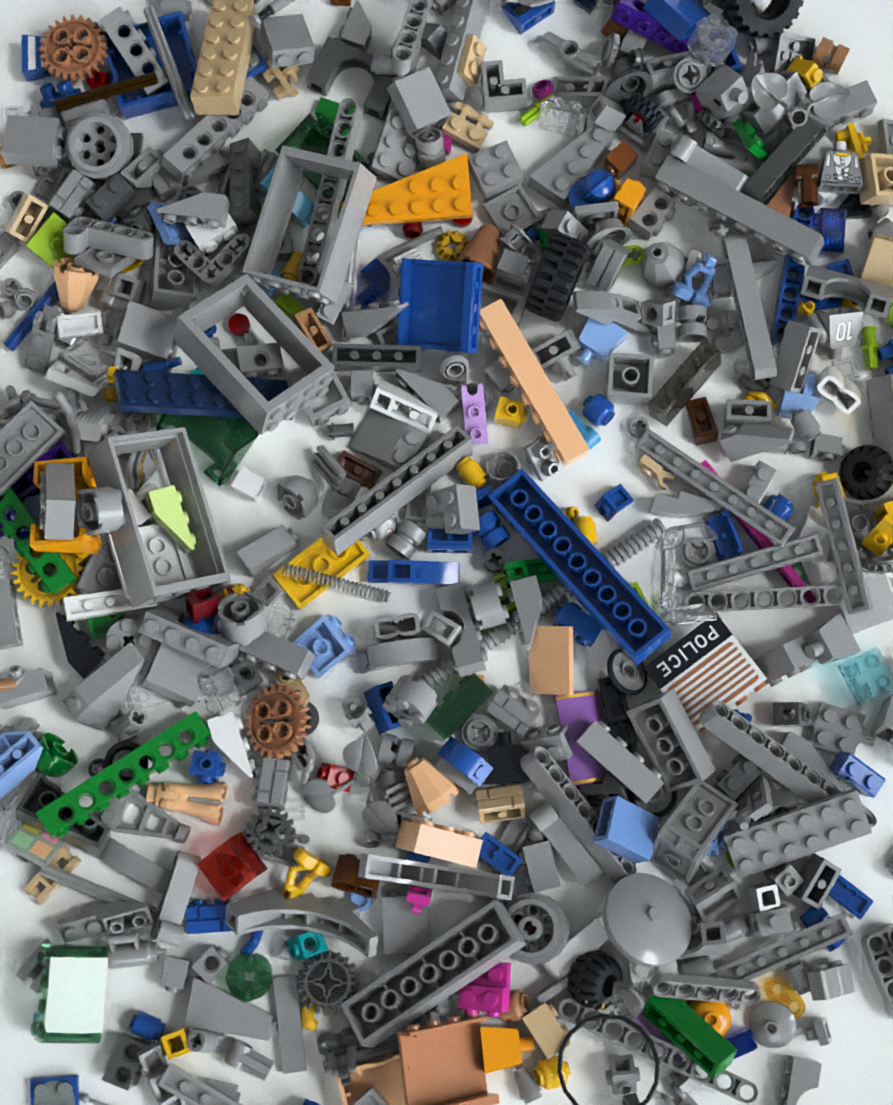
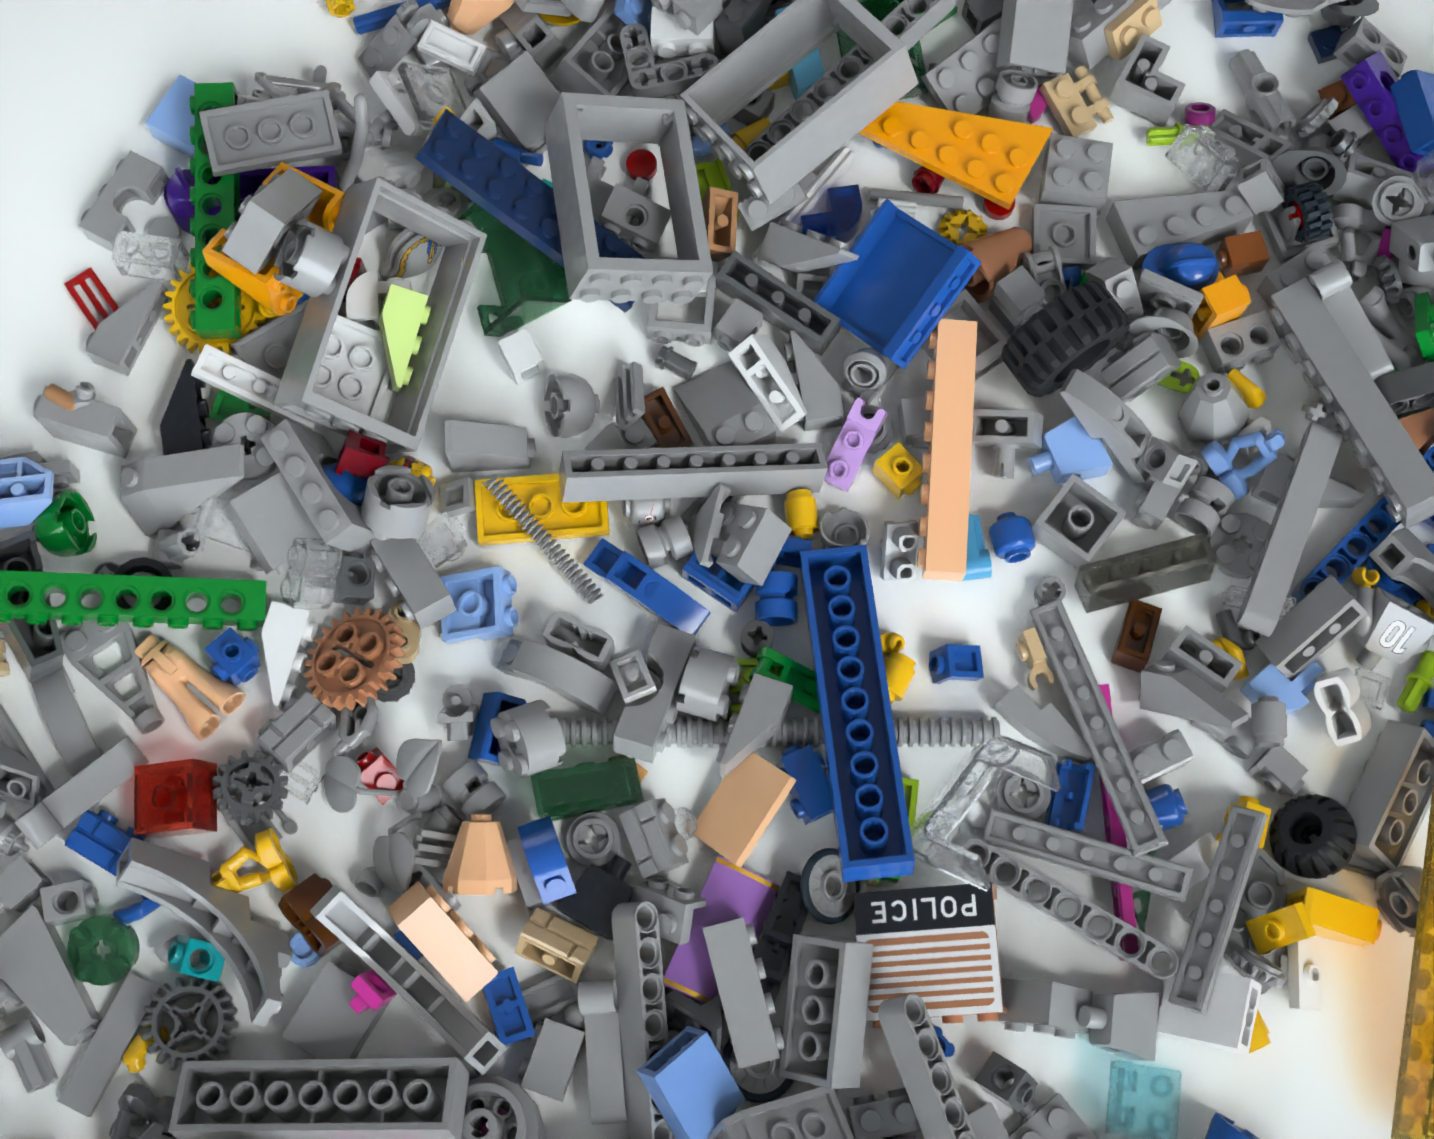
camera: 30 degrees right, 5 degrees down
none -> light grey tile [687,482,731,568]
none -> yellow arm [1227,368,1266,409]

